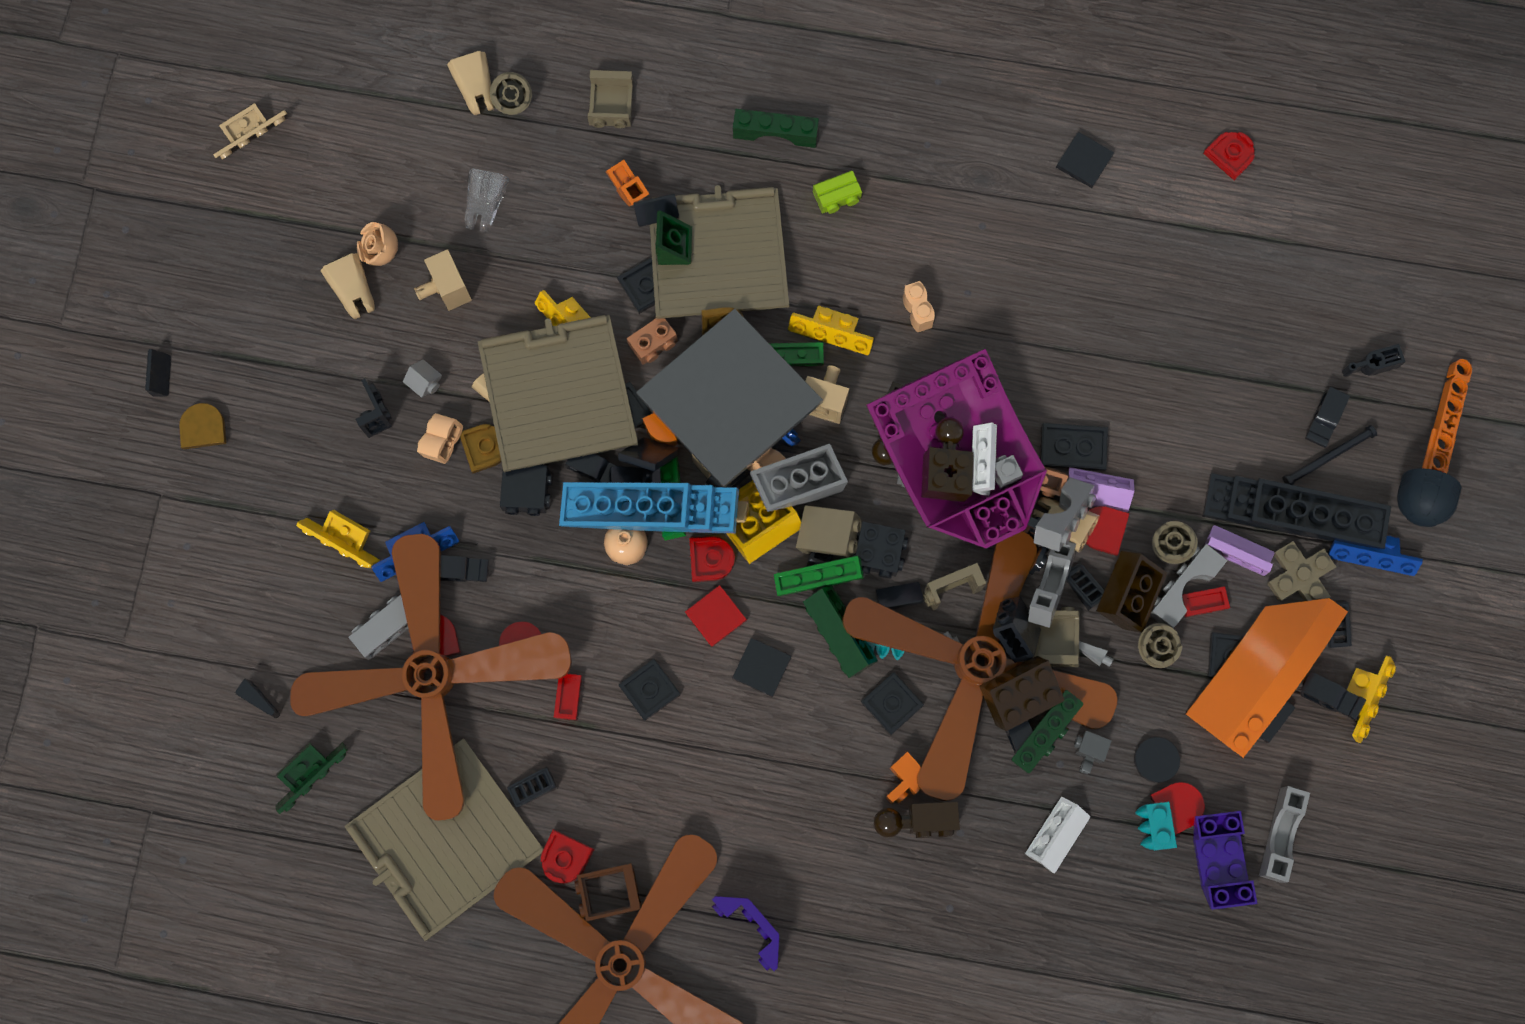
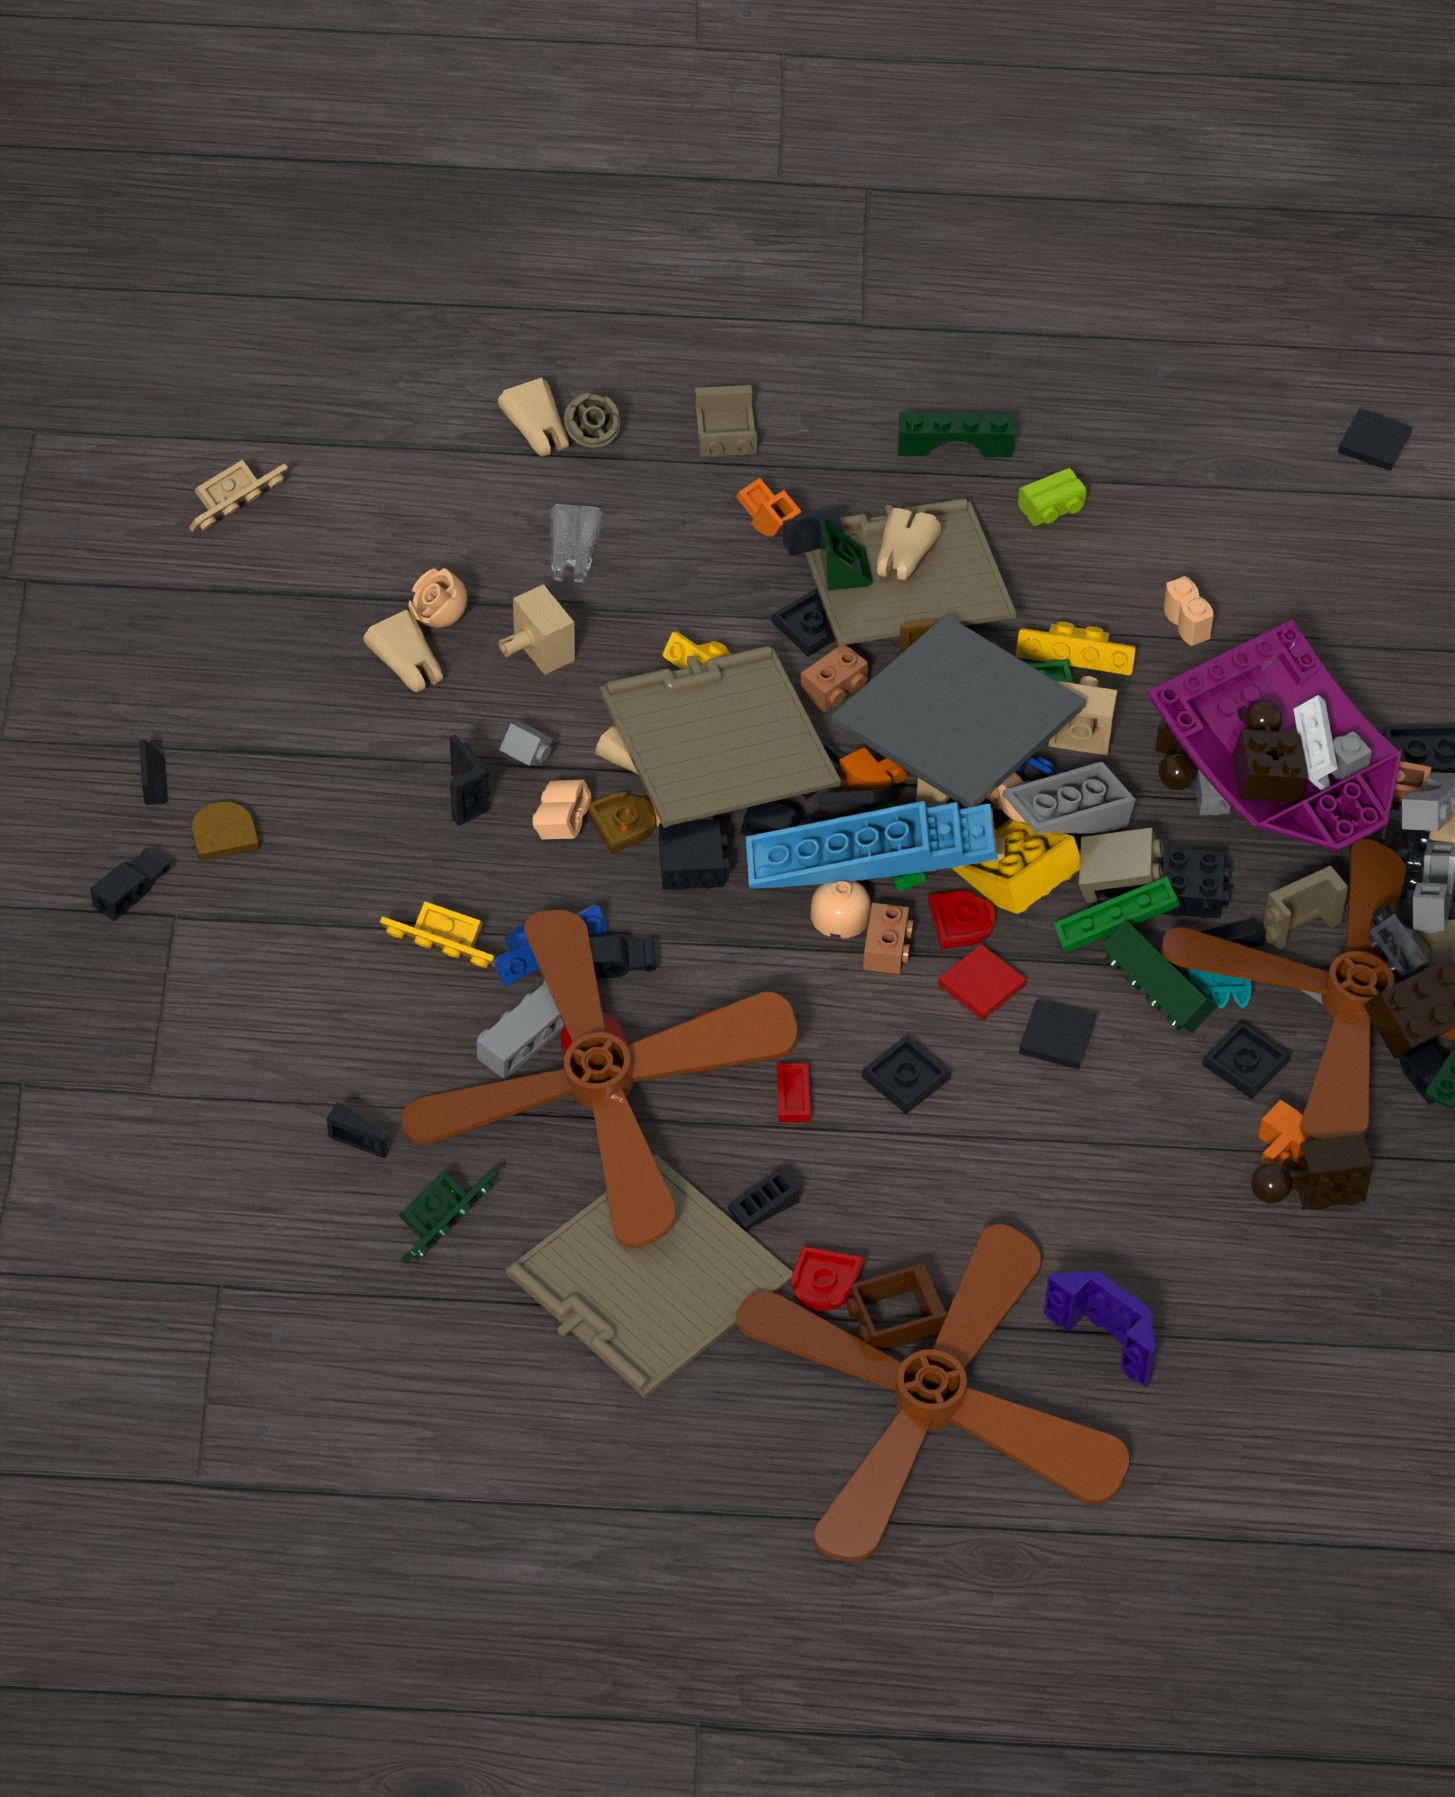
camera: 10 degrees left, 25 degrees down
none -> black piece [90,848,170,921]
none -> nougat brick [863,903,914,975]
none -> tan piece [876,508,941,581]

